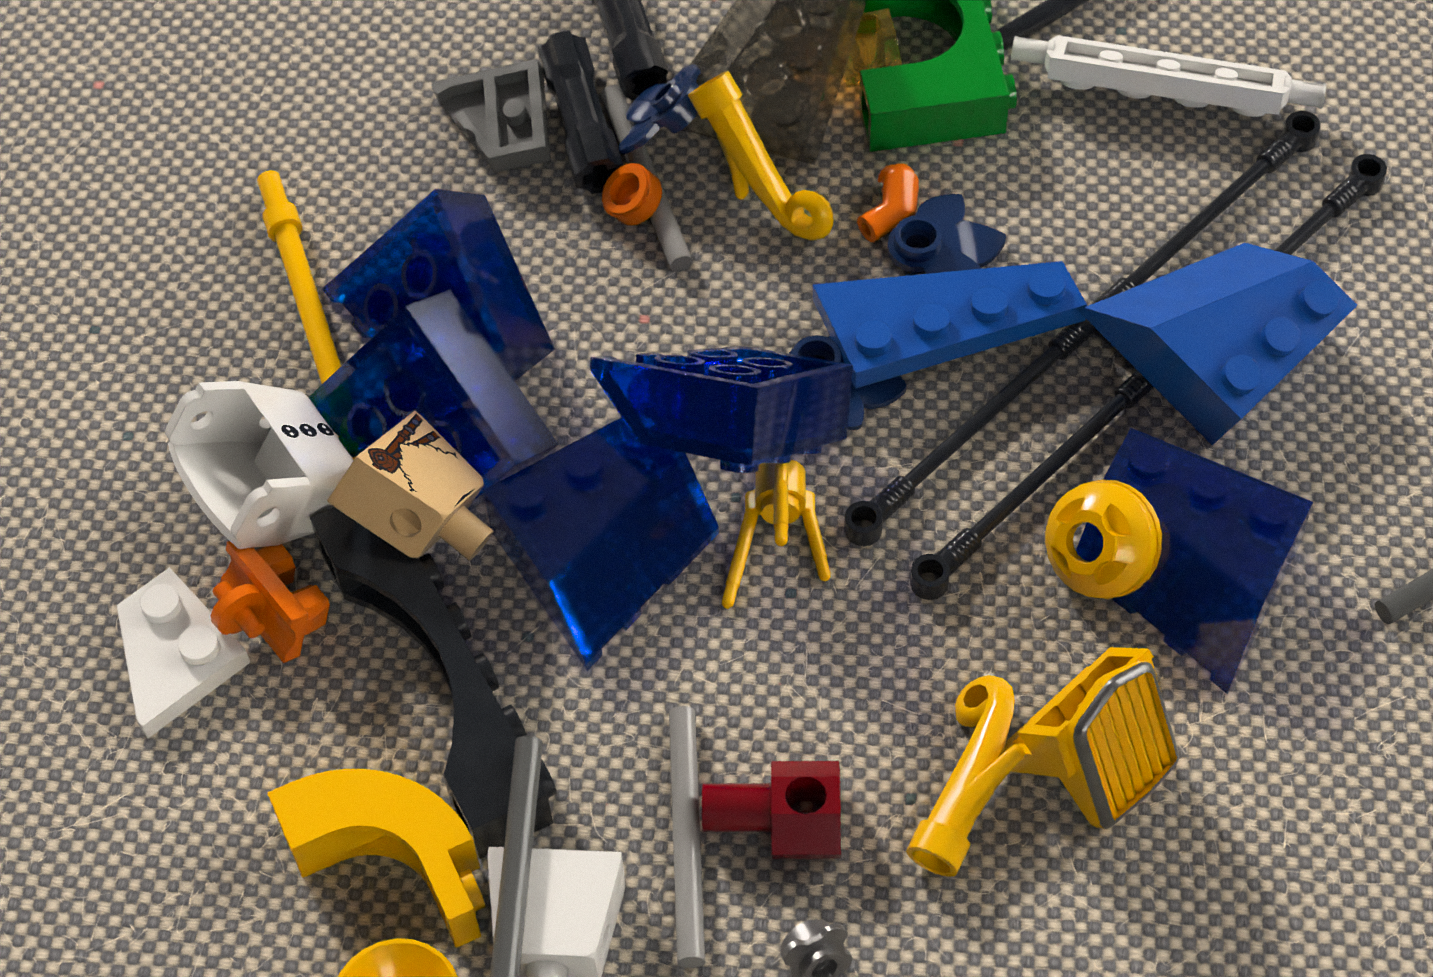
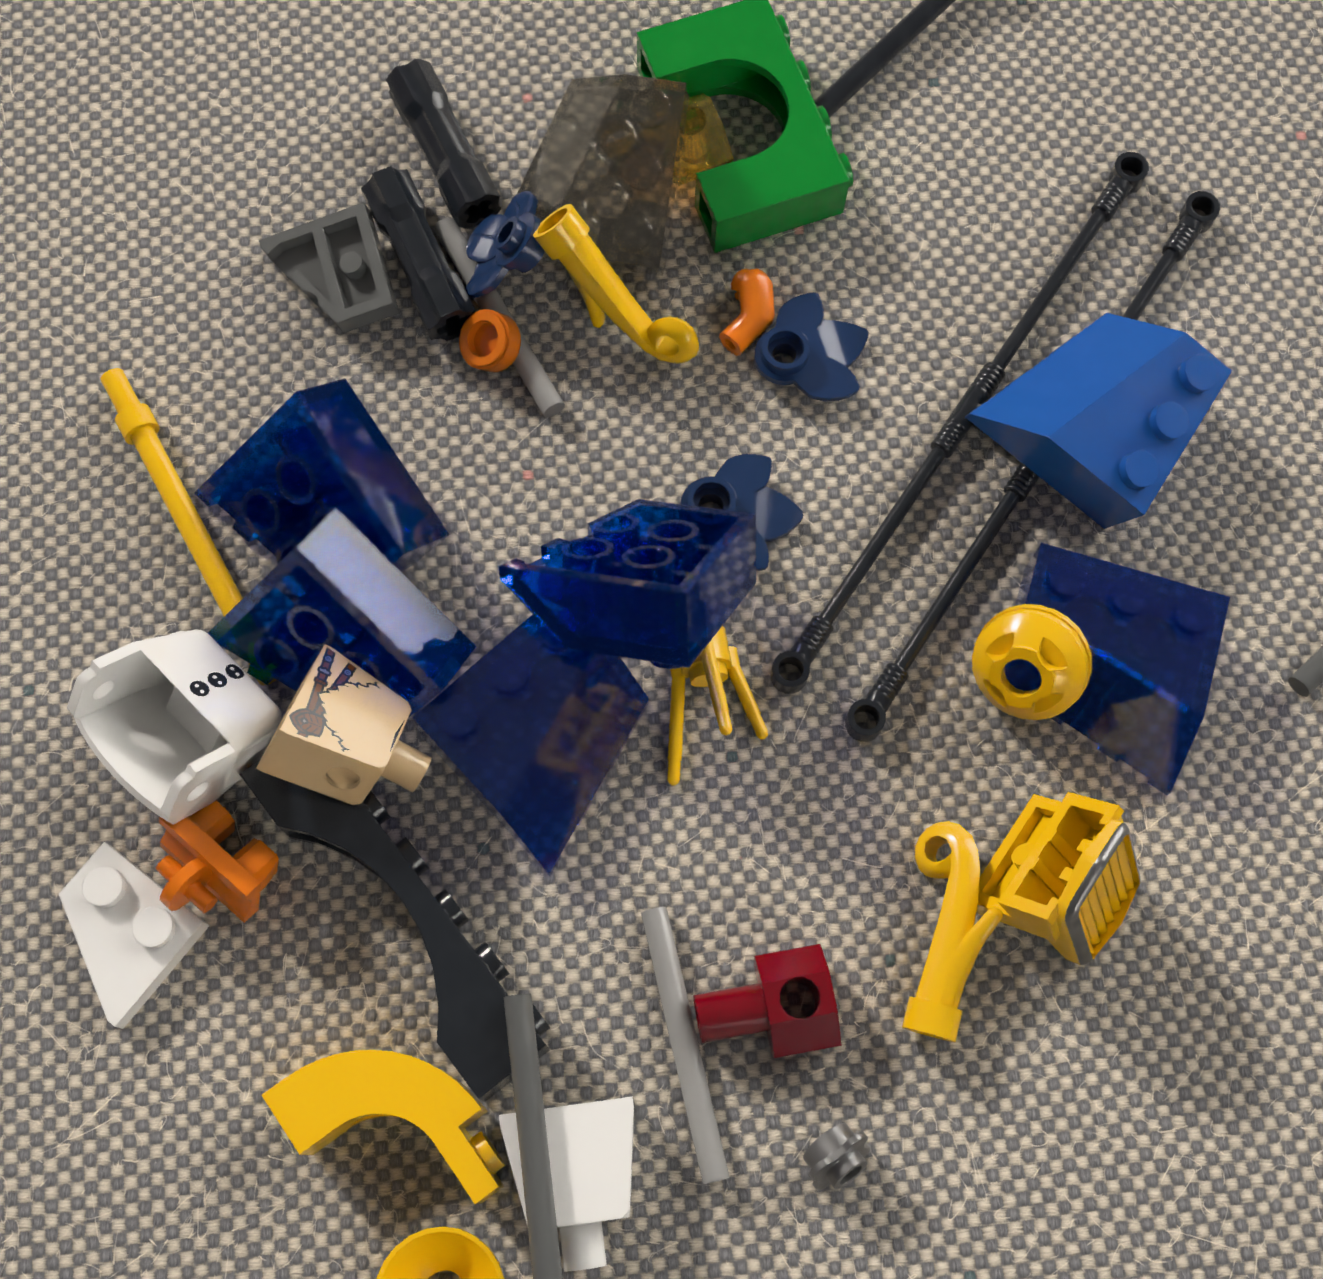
camera: 15 degrees left, 15 degrees up
blue wing [812,261,1087,389] -> none
white plate [1011,35,1326,117] -> none

